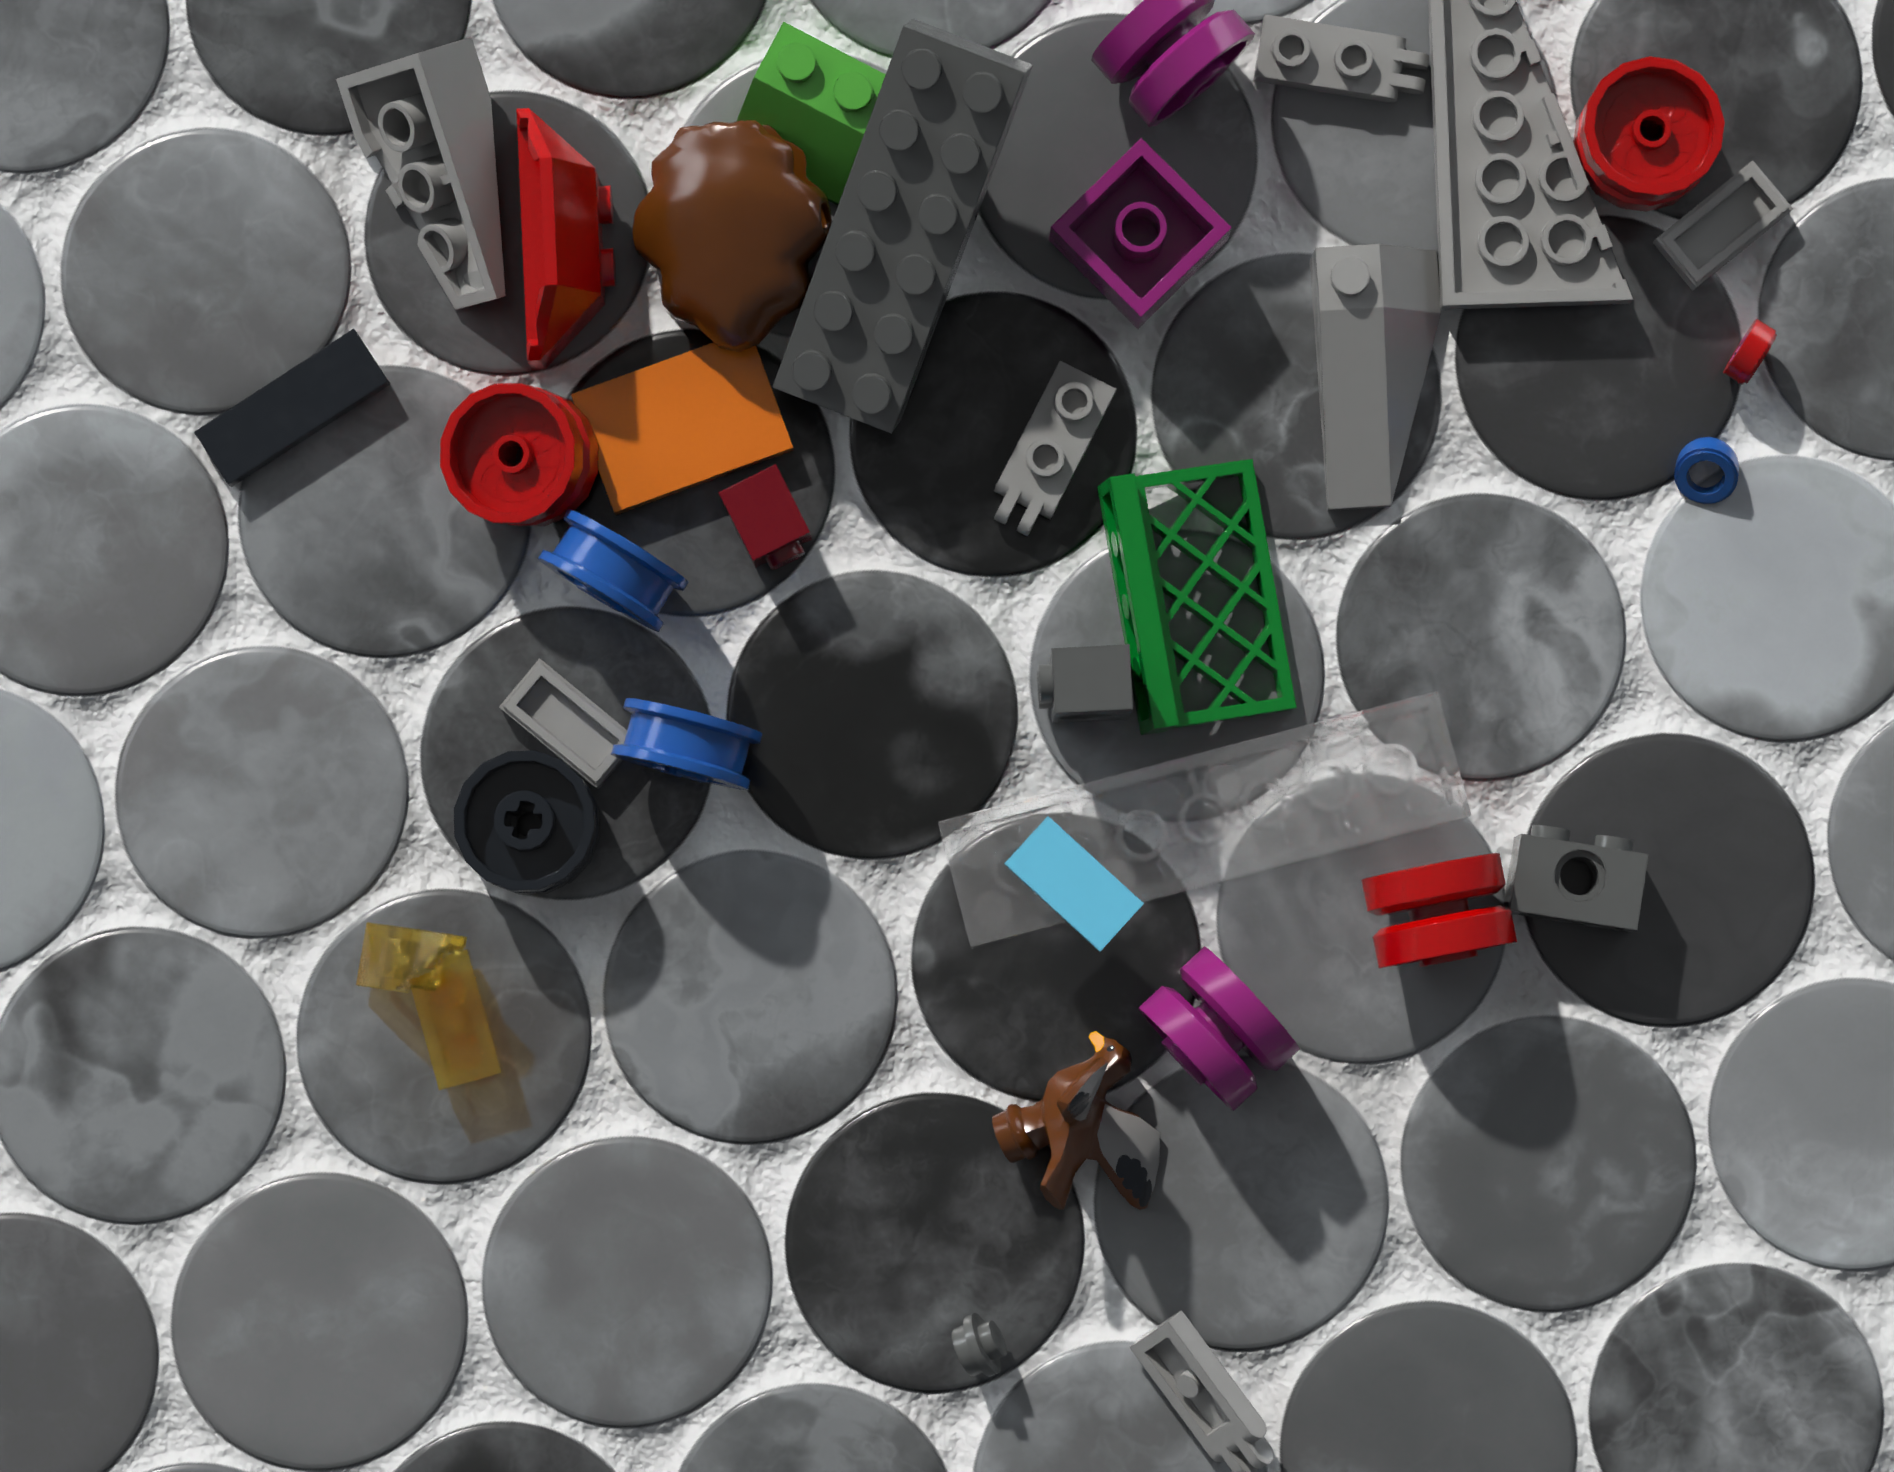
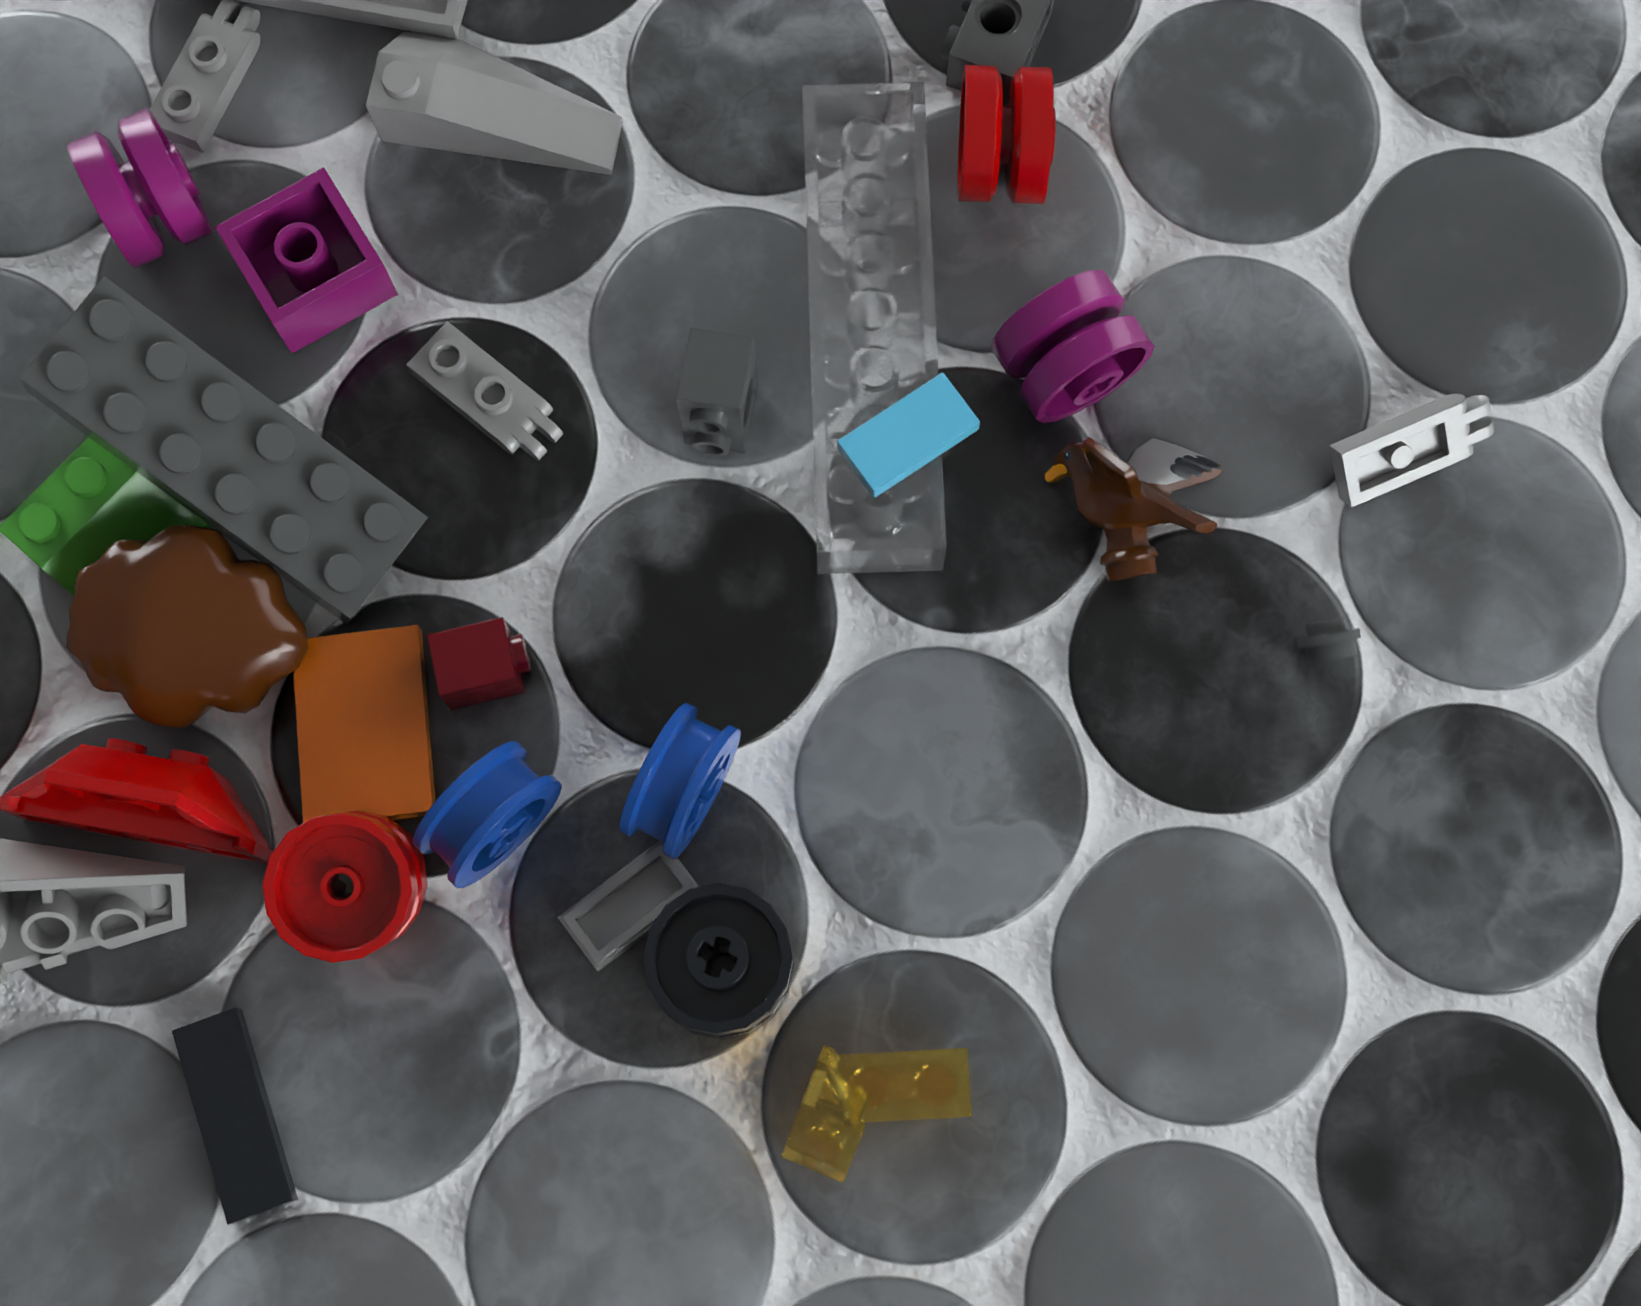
camera: 75 degrees left, 10 degrees down
green fence [1097,459,1297,735] -> none

